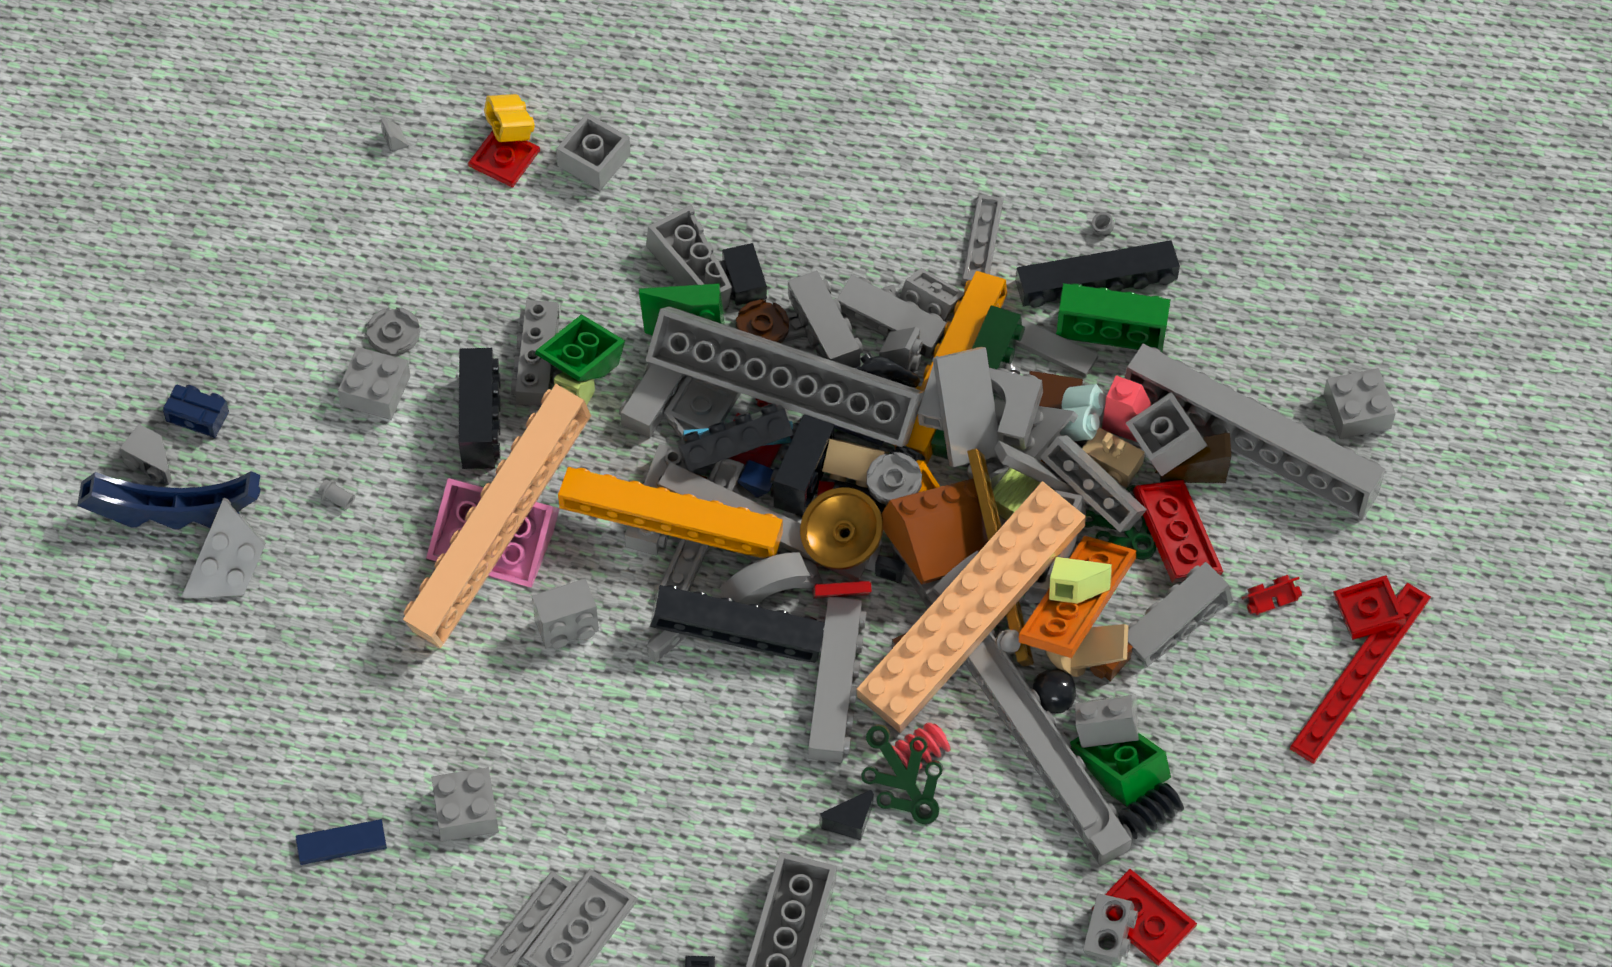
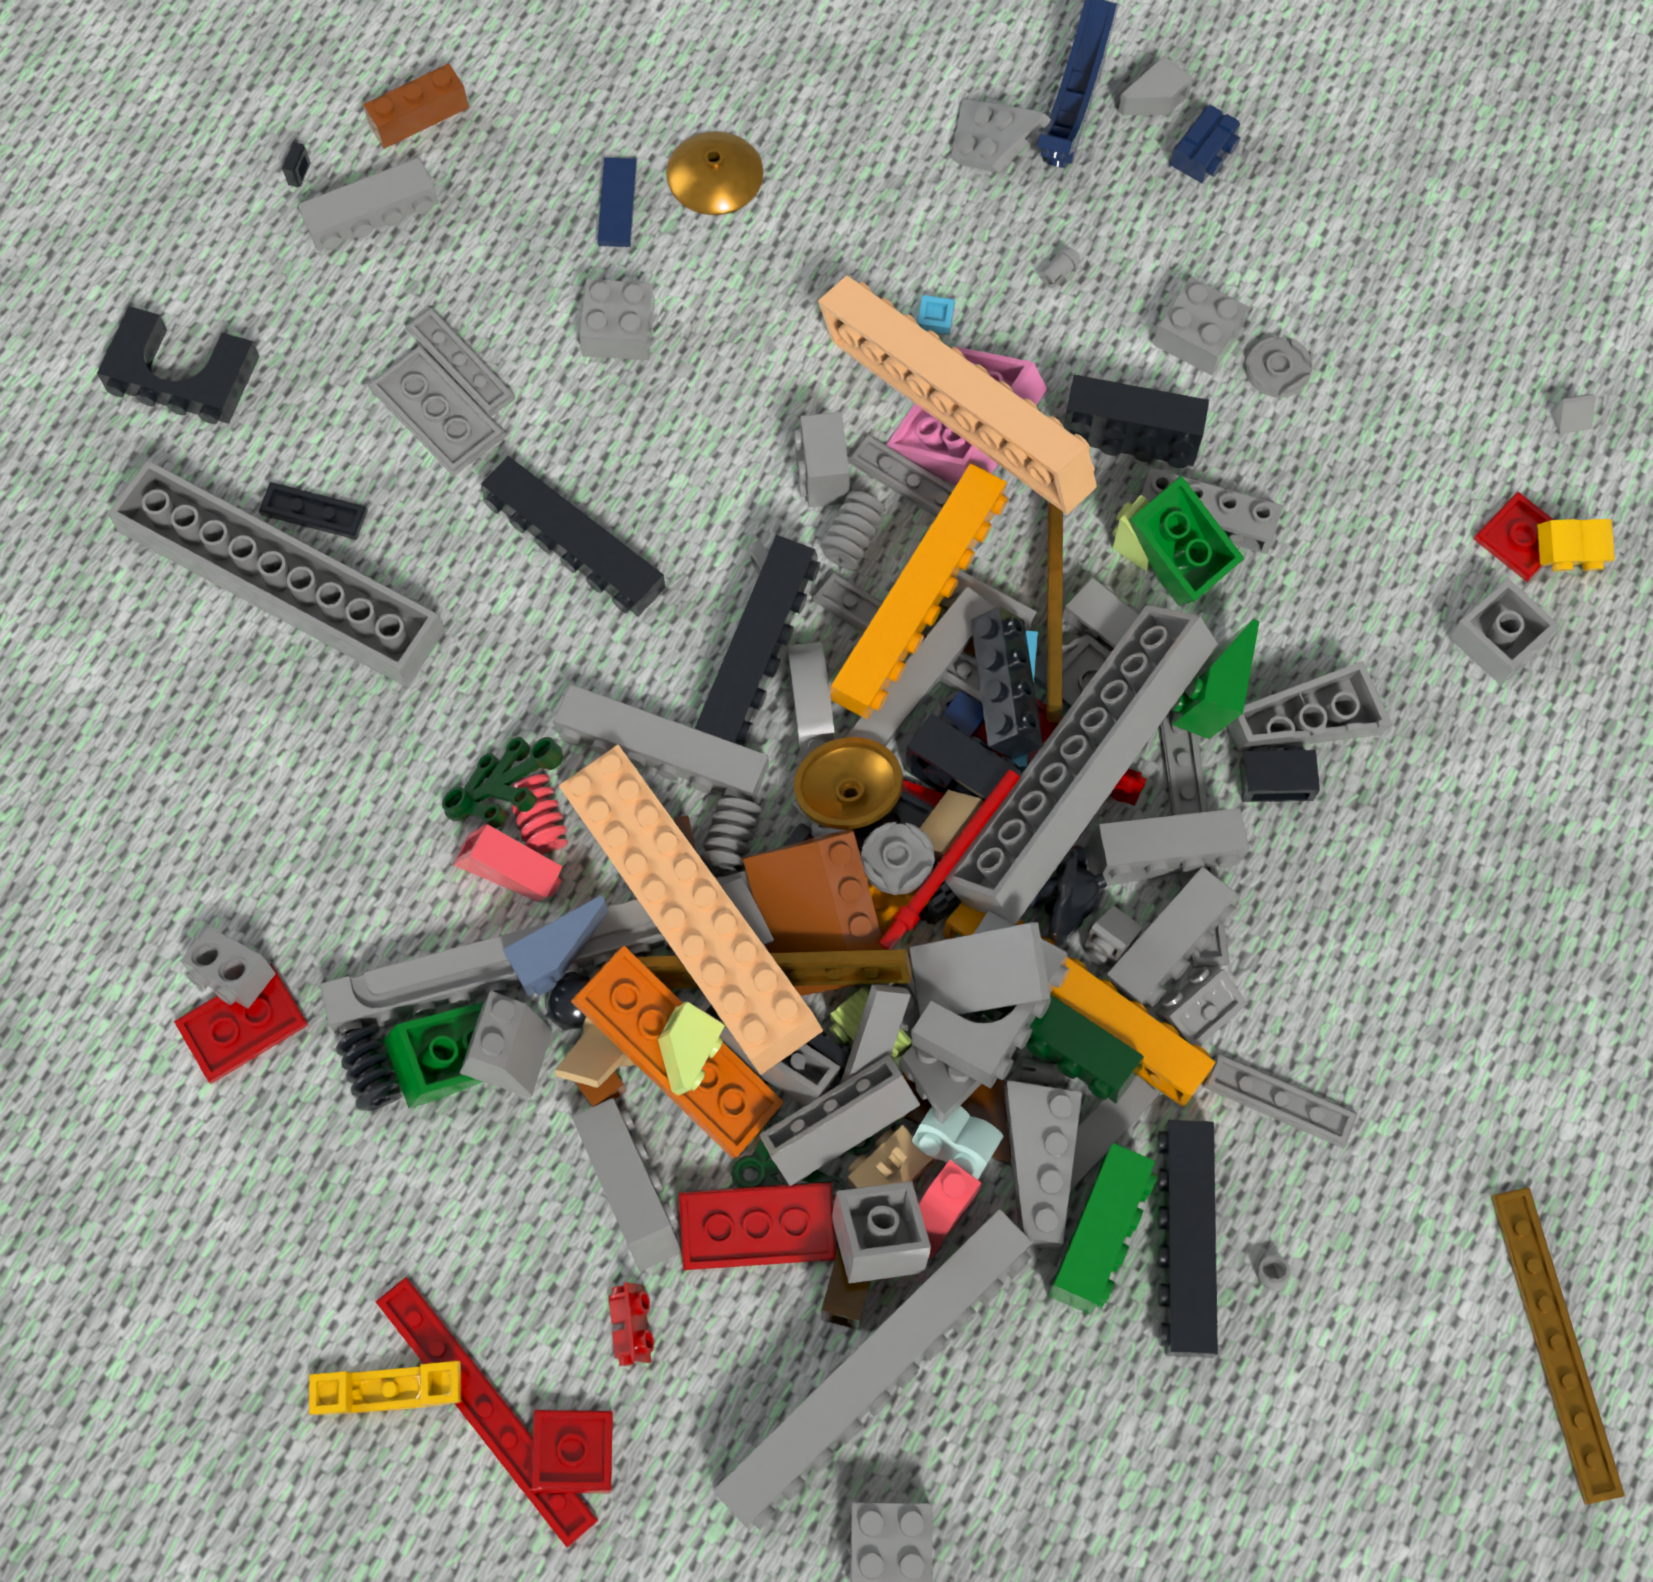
camera: 105 degrees right, 10 degrees up
reddish brown tile [736,300,789,344] -> none
red tile [812,581,872,599] -> none
black slope [819,790,874,840] -> none
light grey hinge [996,630,1021,652] -> none
none -> yellow slope [309,1361,461,1415]
none -> coral slope [453,824,563,902]
none -> black brick [481,456,666,617]
none -> sand blue slope [503,895,608,997]
none -> pearl gold dish [667,131,763,215]
none -> light grey piece [700,798,762,877]
none -> light grey piece [821,491,886,571]
none -> light grey tile [848,434,954,517]
none -> red bar [878,770,1020,950]
none -> medium azure plate [917,295,955,335]
none -> light grey wedge [1003,1080,1082,1251]
none -> pearl gold tile [1046,501,1063,723]
none -> pearl gold tile [1491,1187,1625,1505]

